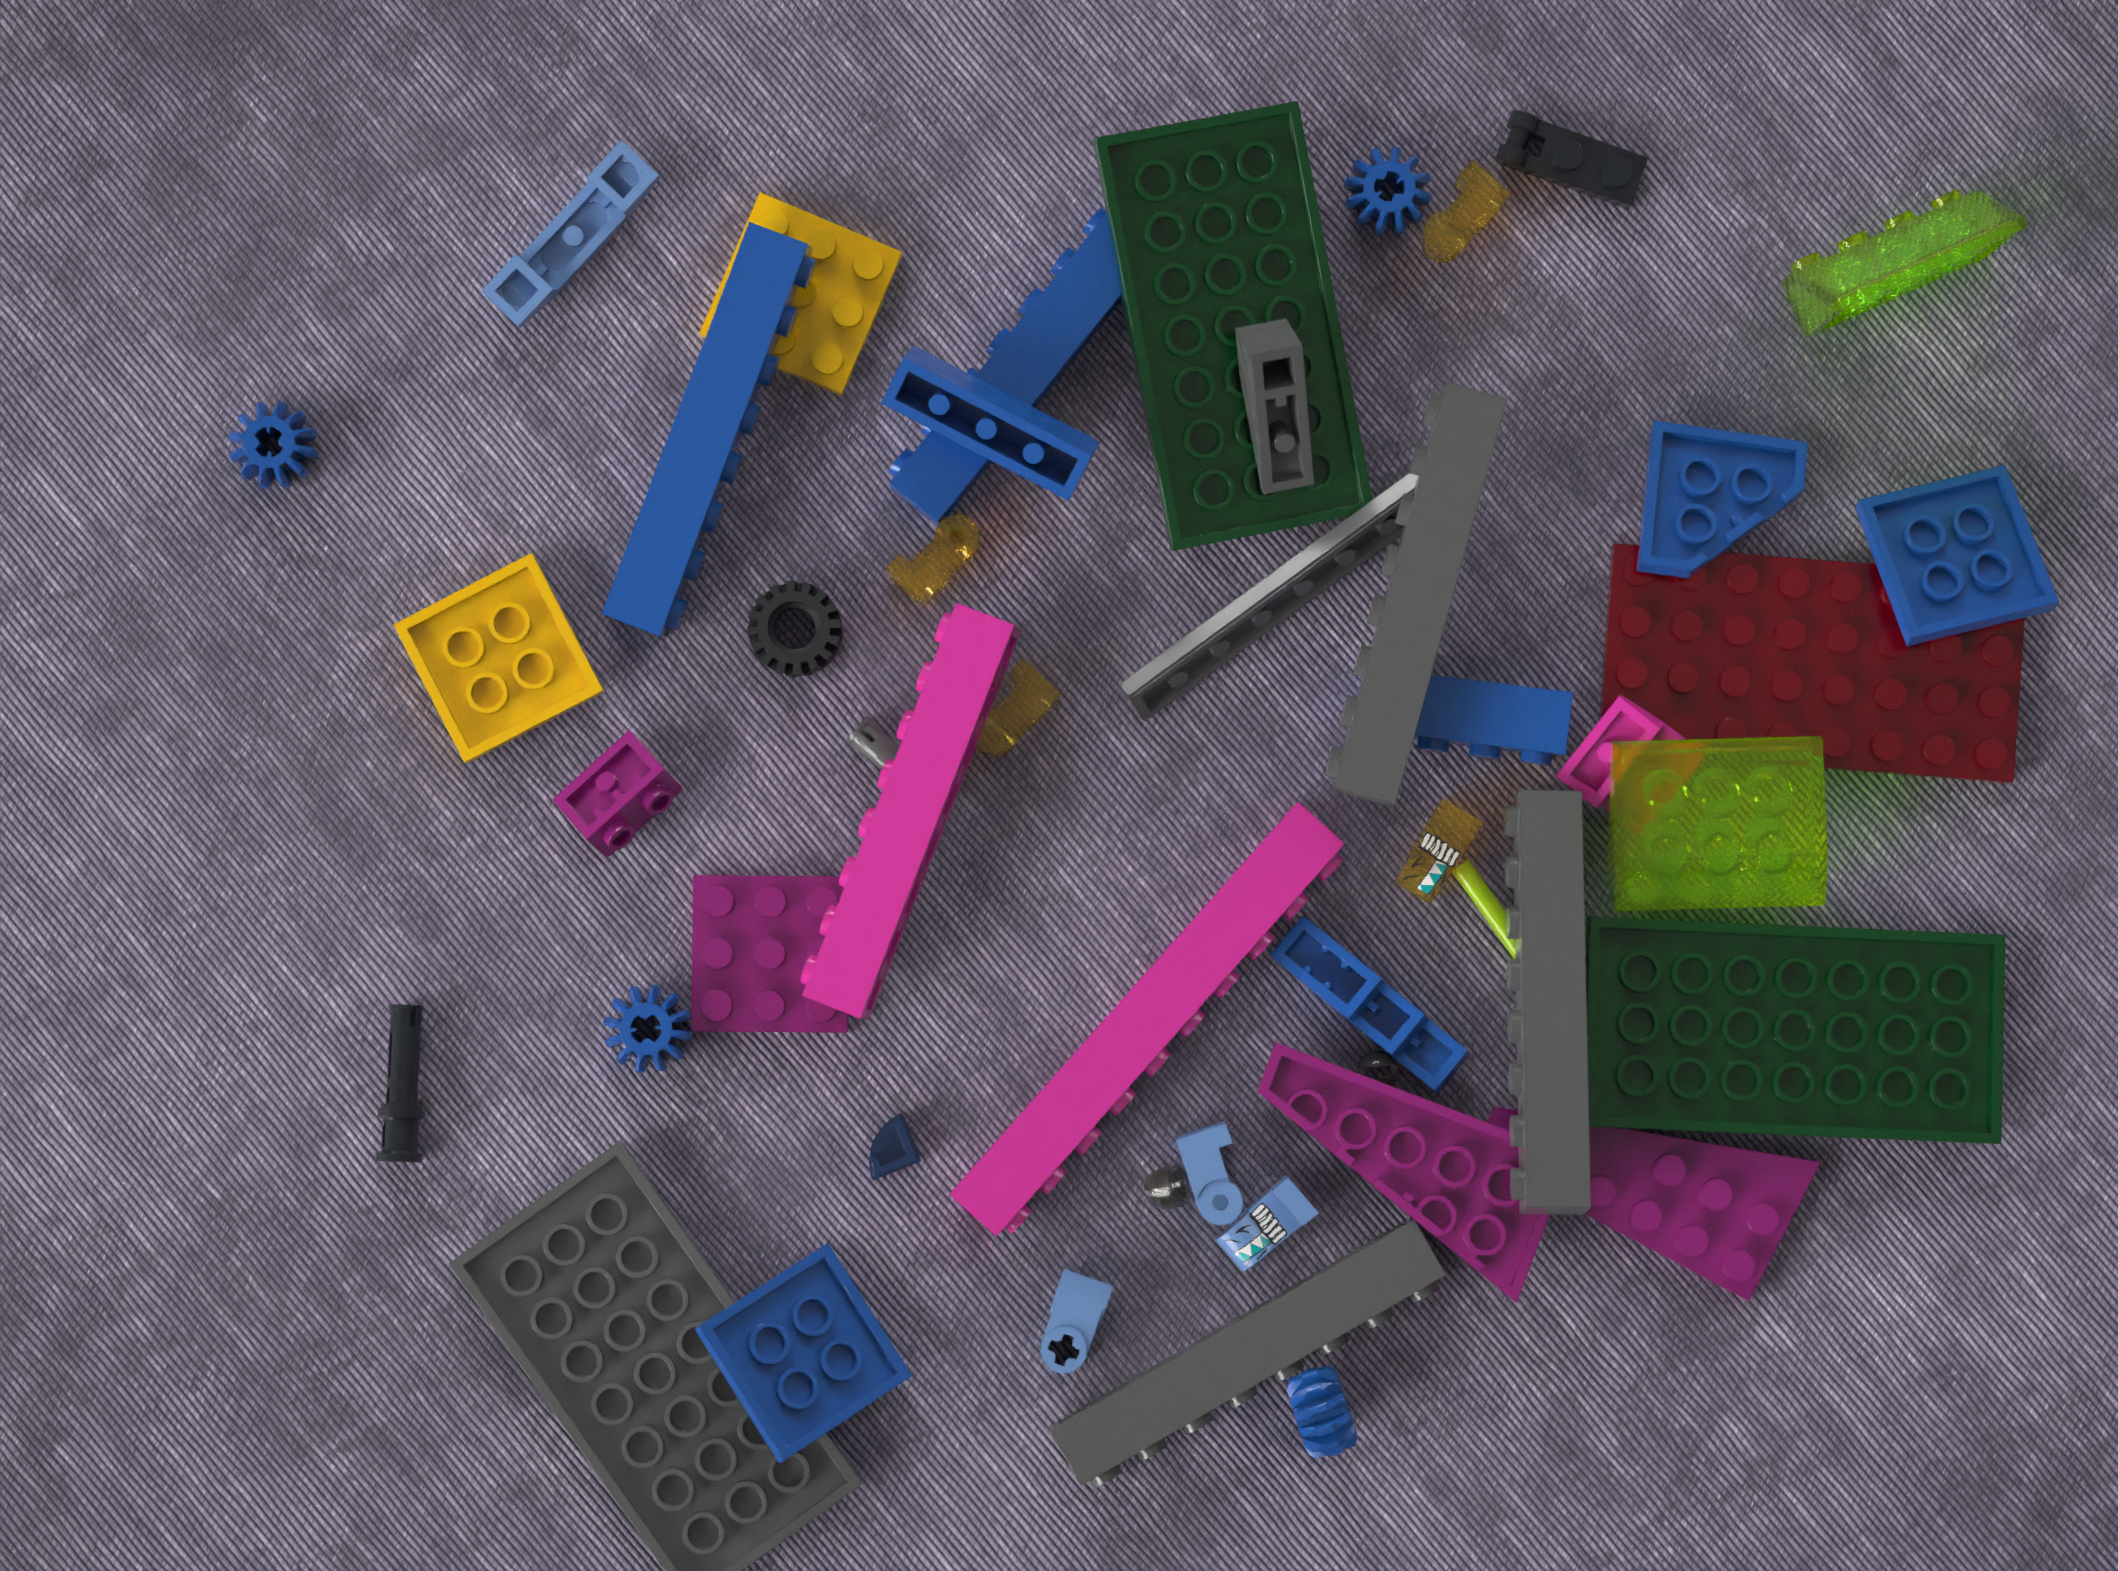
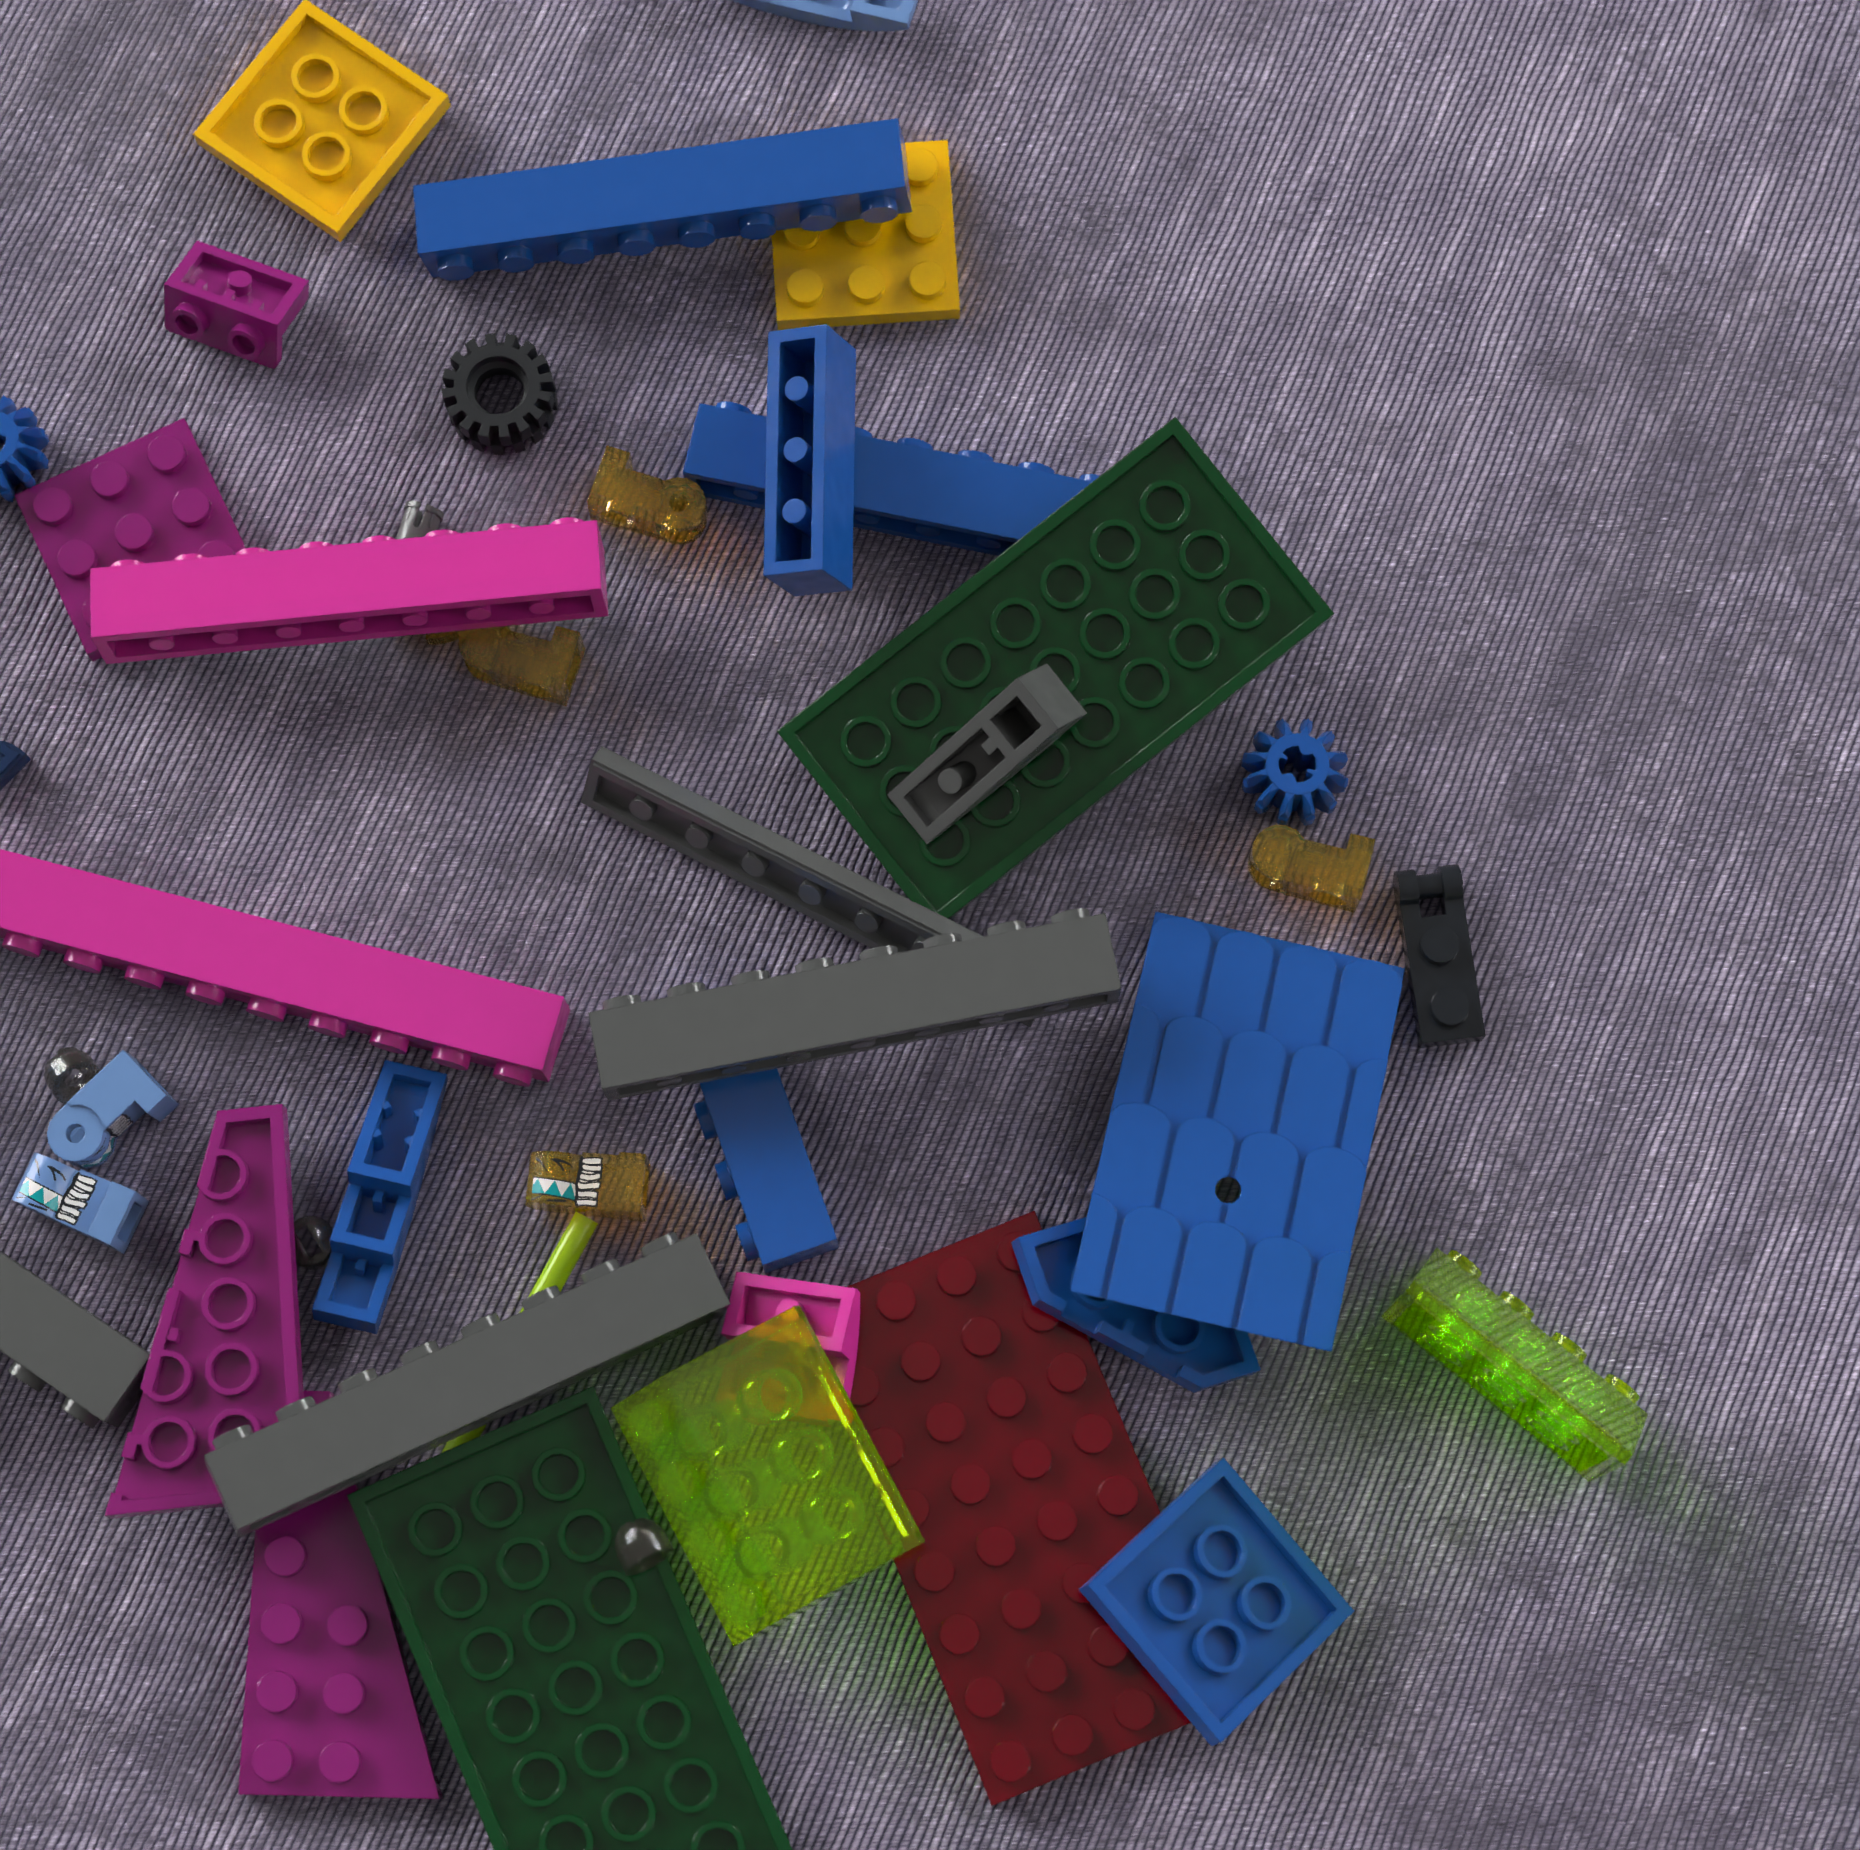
camera: 65 degrees right, 10 degrees down
none -> clear smoke hinge [614,1518,674,1576]
none -> blue piece [1070,911,1405,1352]

